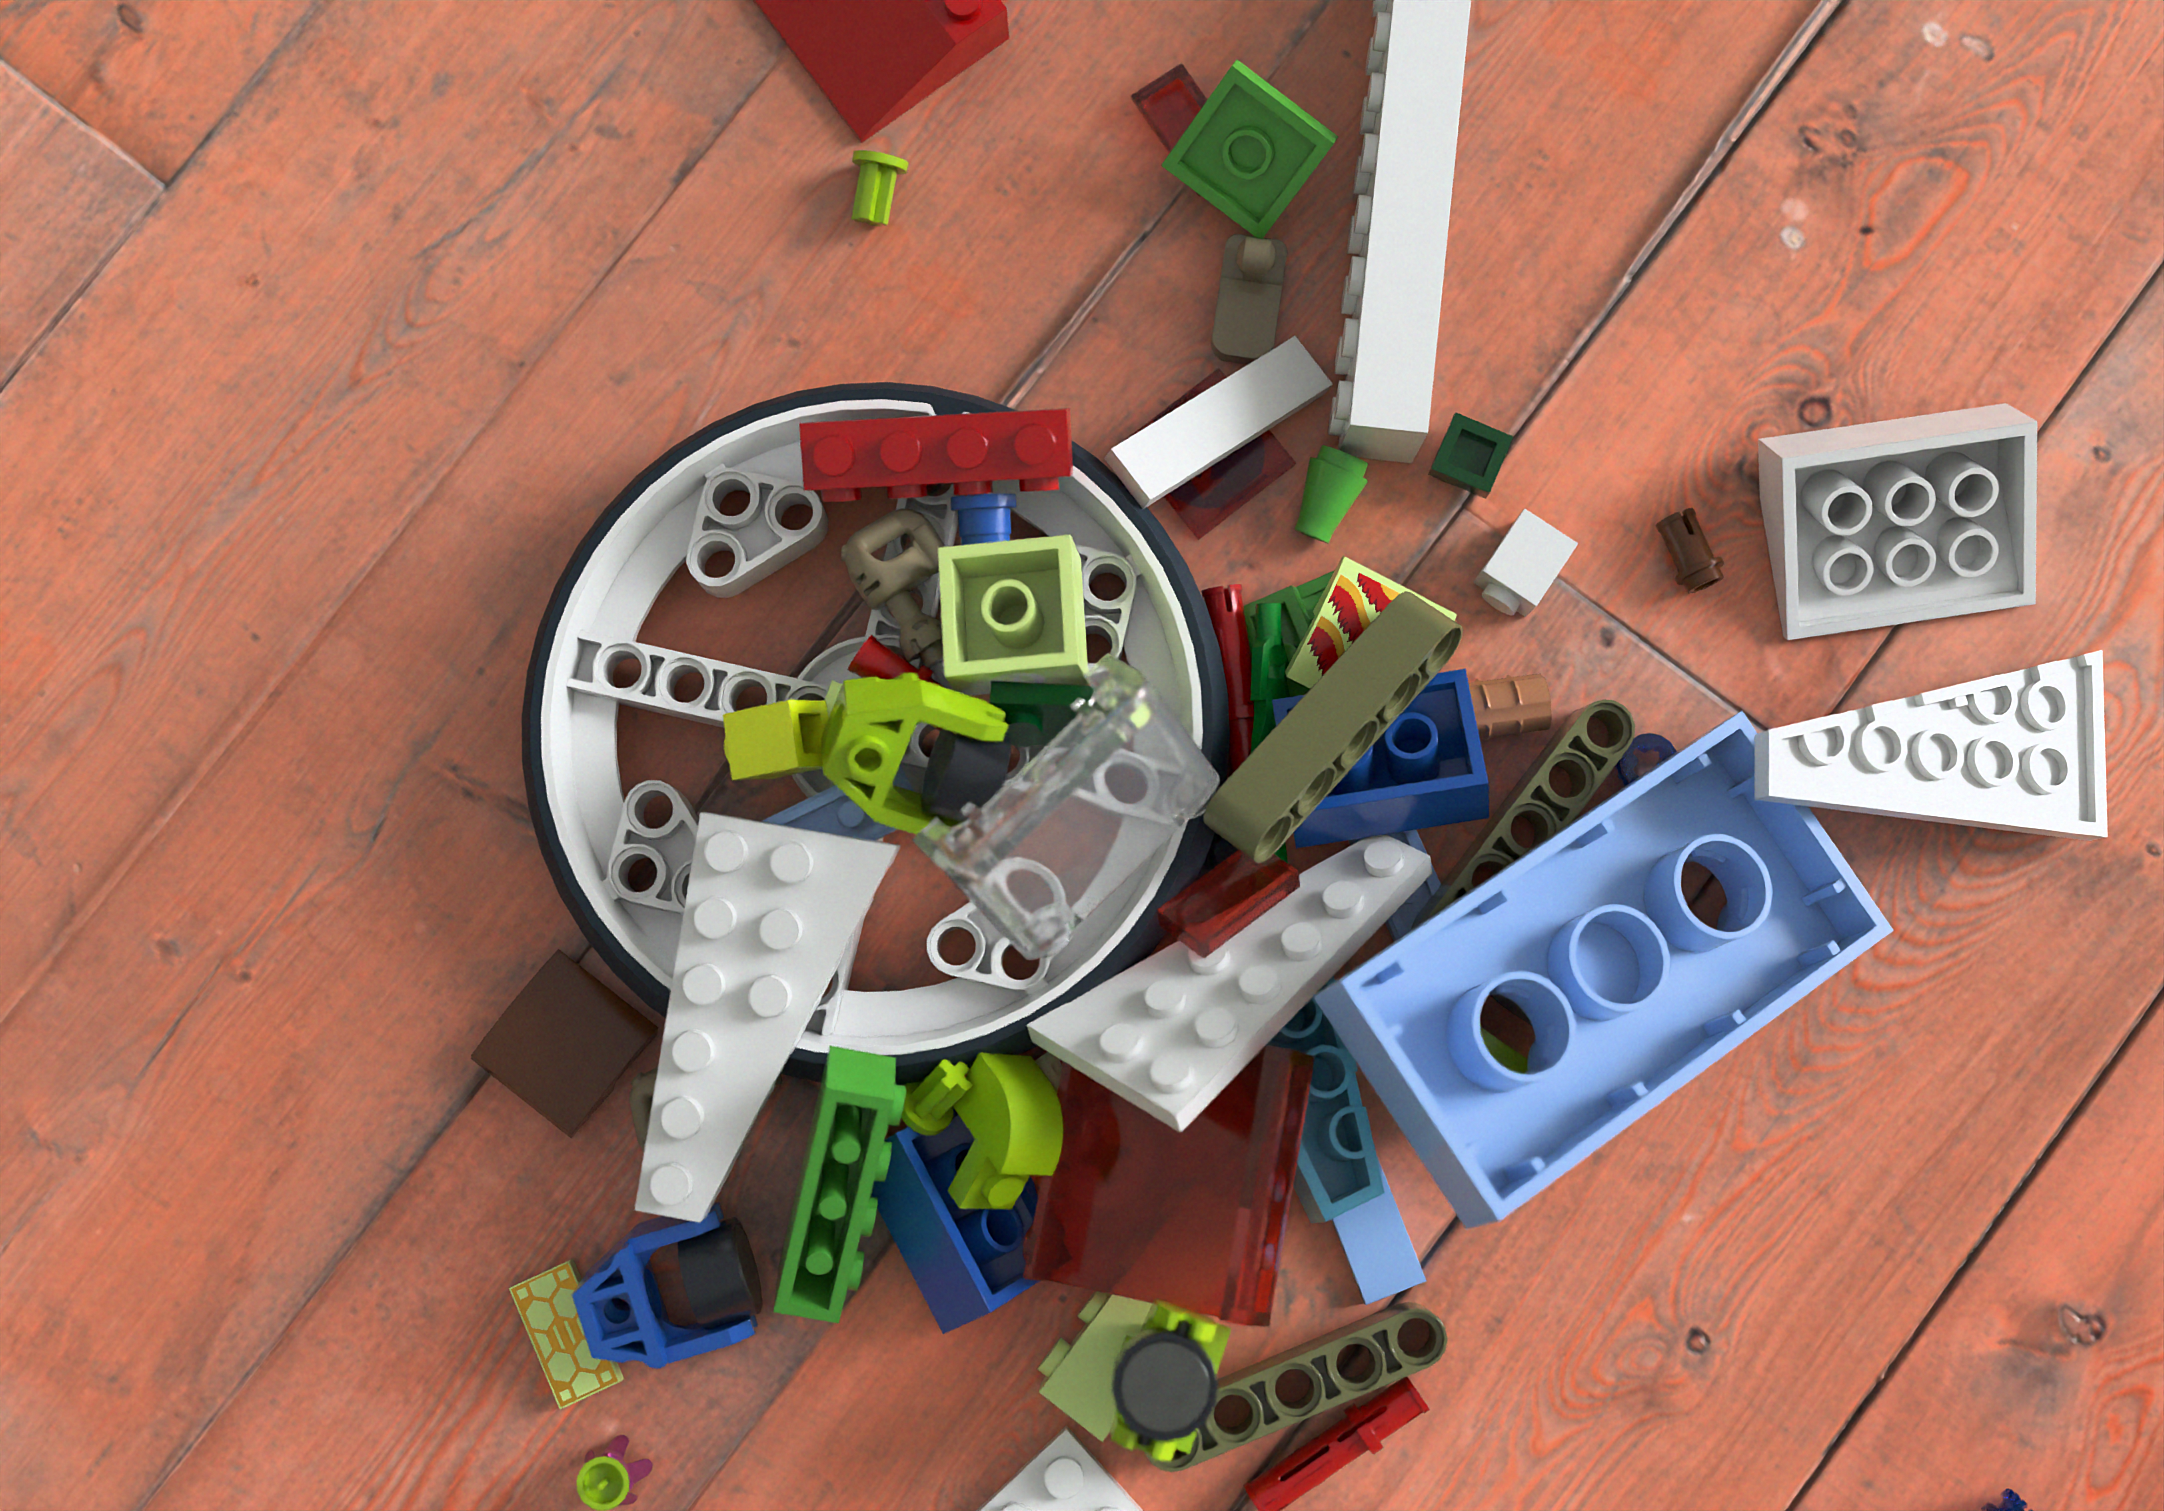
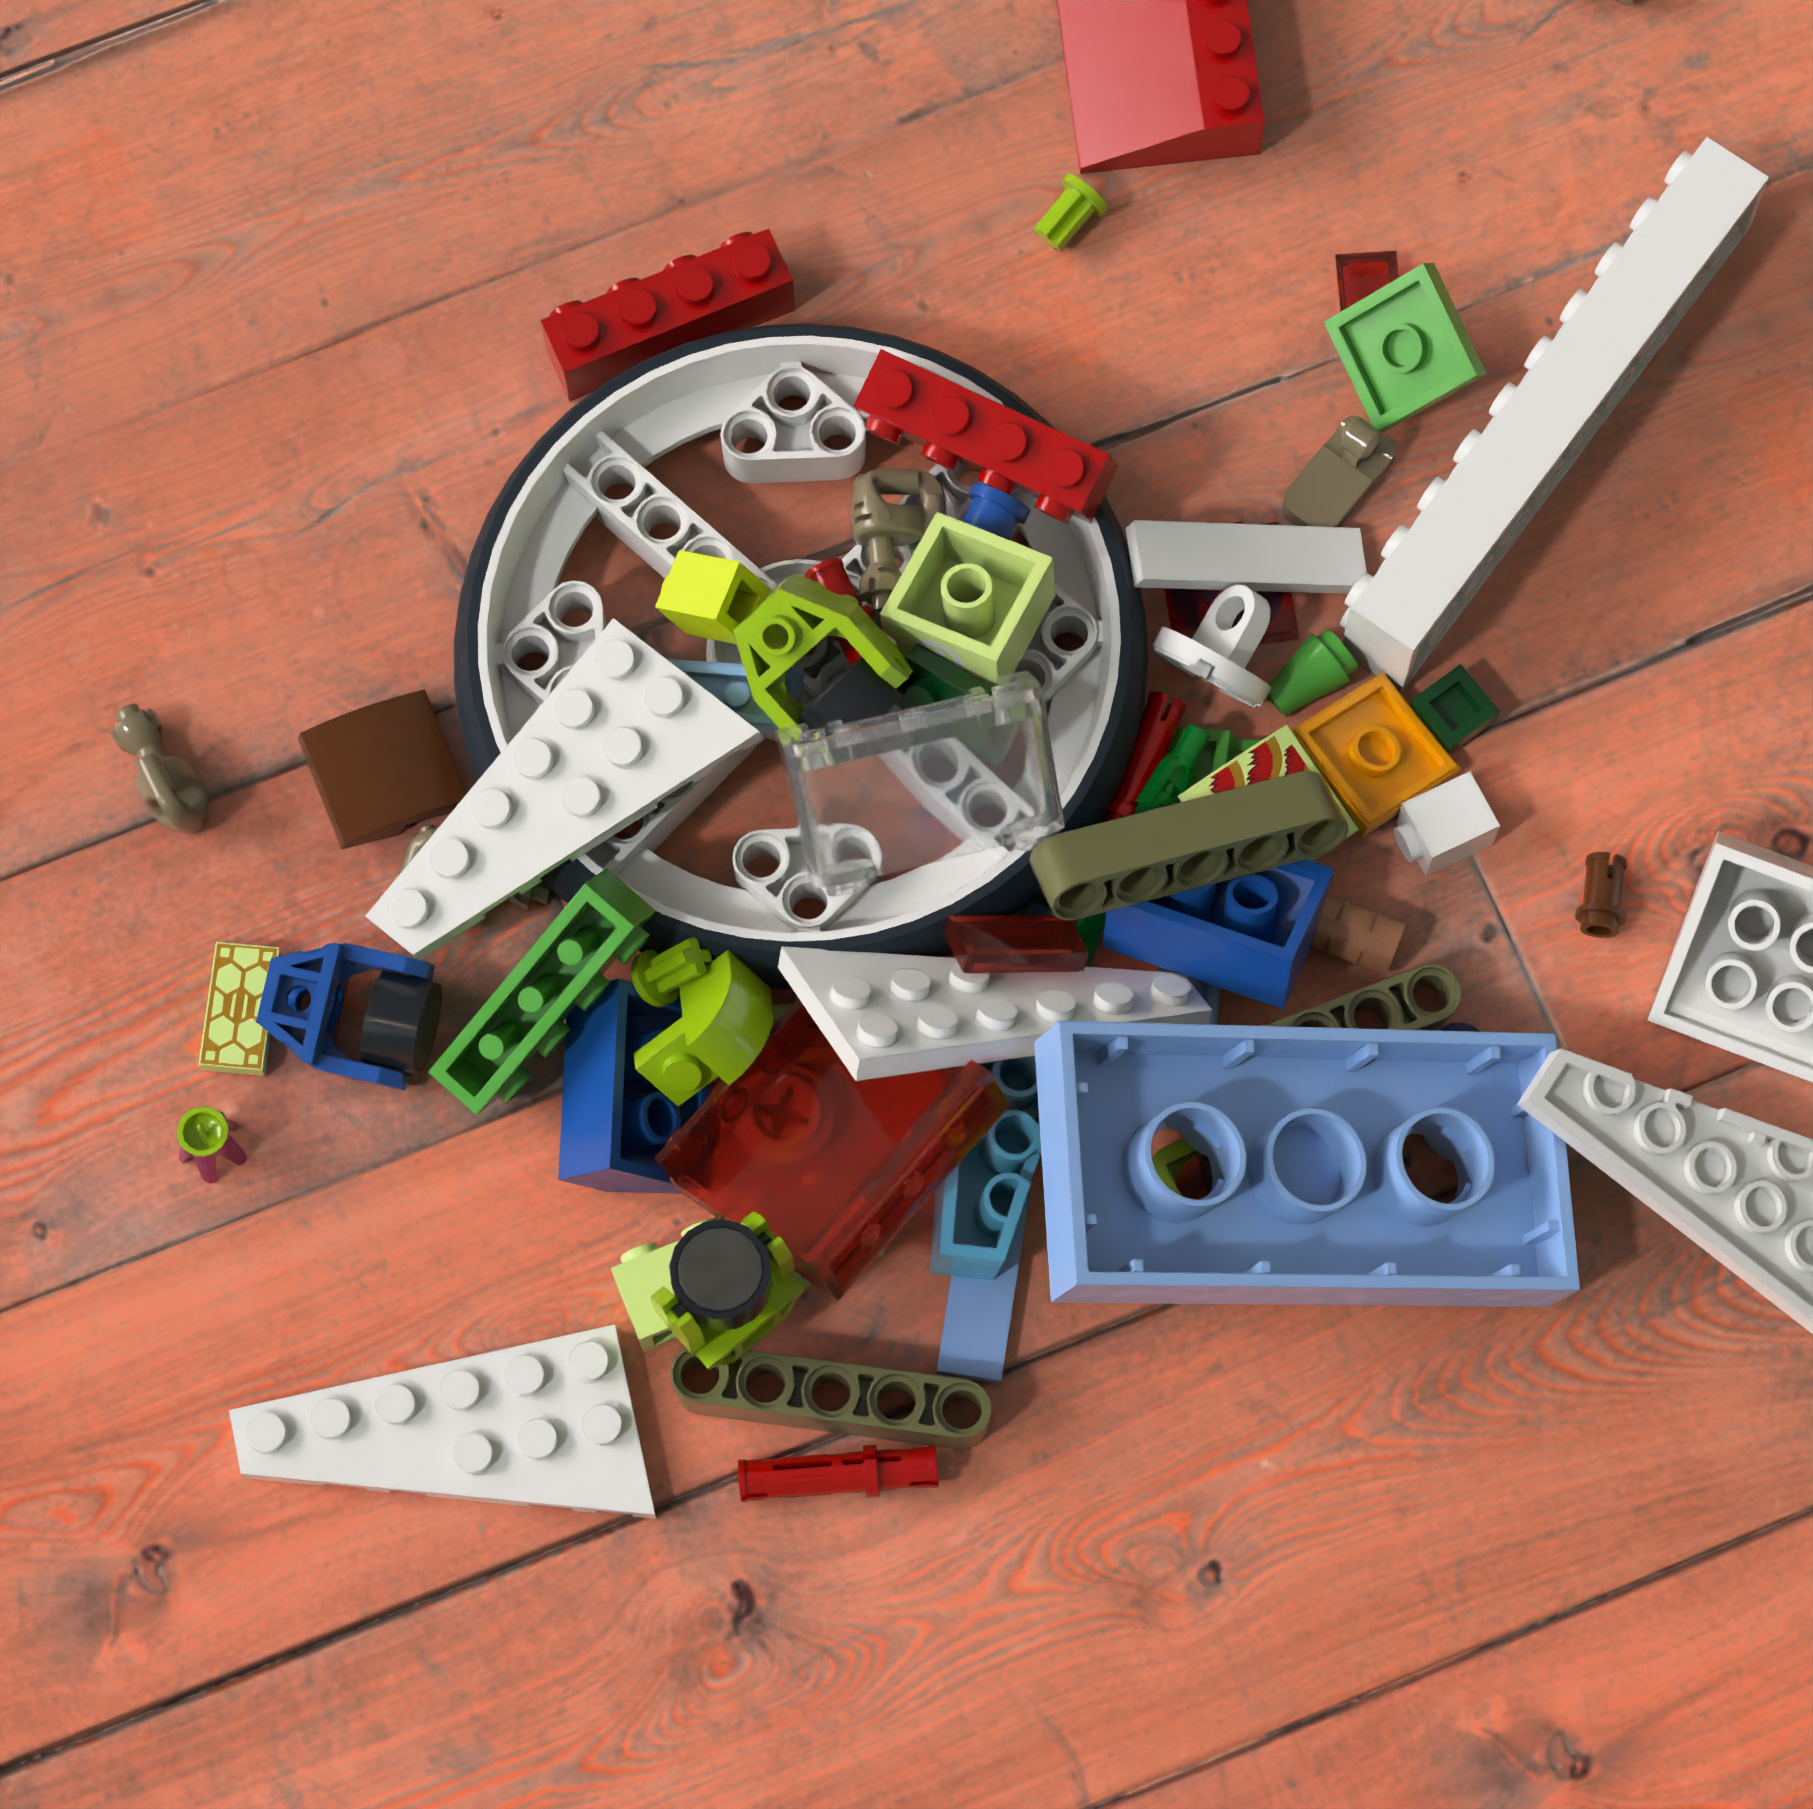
camera: 30 degrees right, 10 degrees down
none -> dark tan piece [111,704,208,834]
none -> red brick [540,228,795,402]
none -> white tile [1152,584,1272,708]
none -> light orange tile [1291,672,1461,838]

